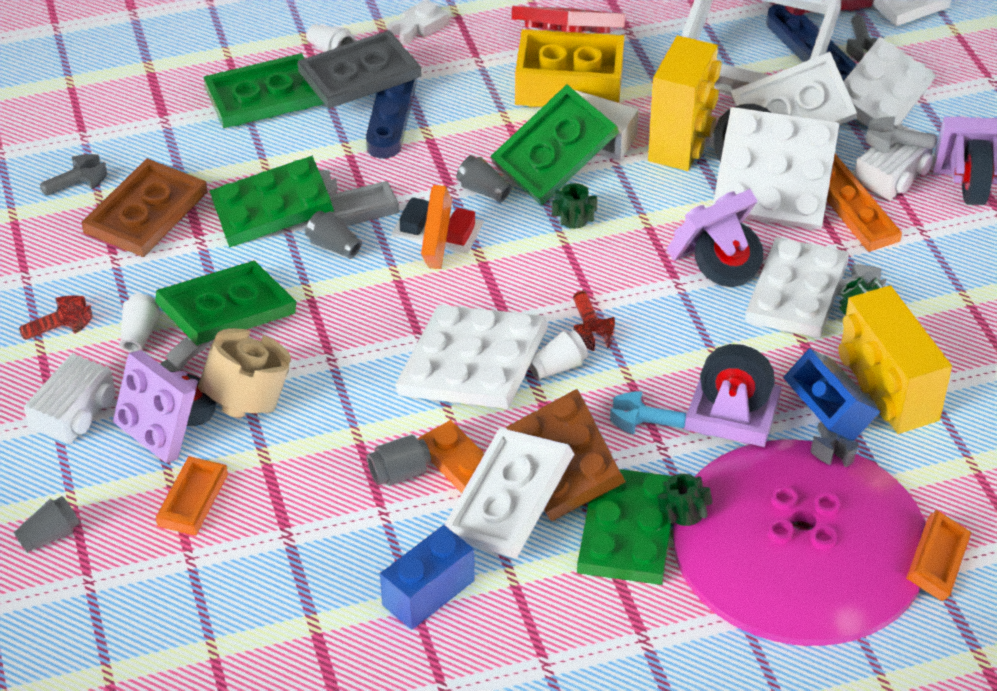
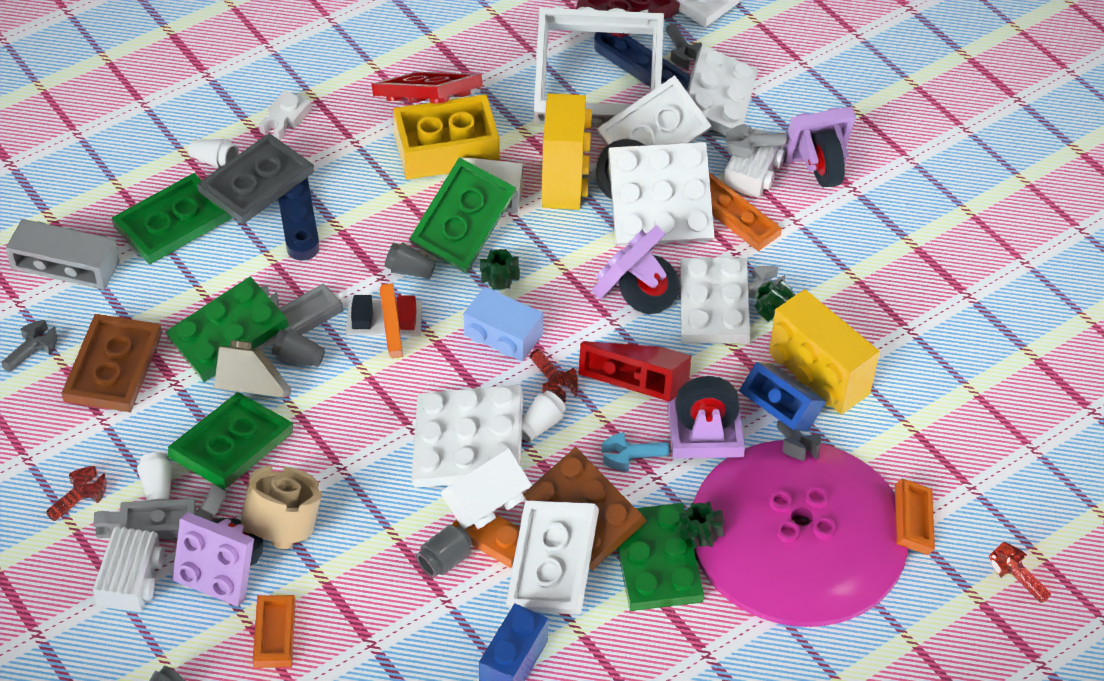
camera: 20 degrees left, 5 degrees up
none -> light grey brick [5,219,120,290]
none -> light grey plate [93,499,196,539]
none -> slope [214,340,291,398]
none -> white brick [440,448,532,529]
none -> light blue brick [463,286,543,362]
none -> red slope [578,341,692,402]

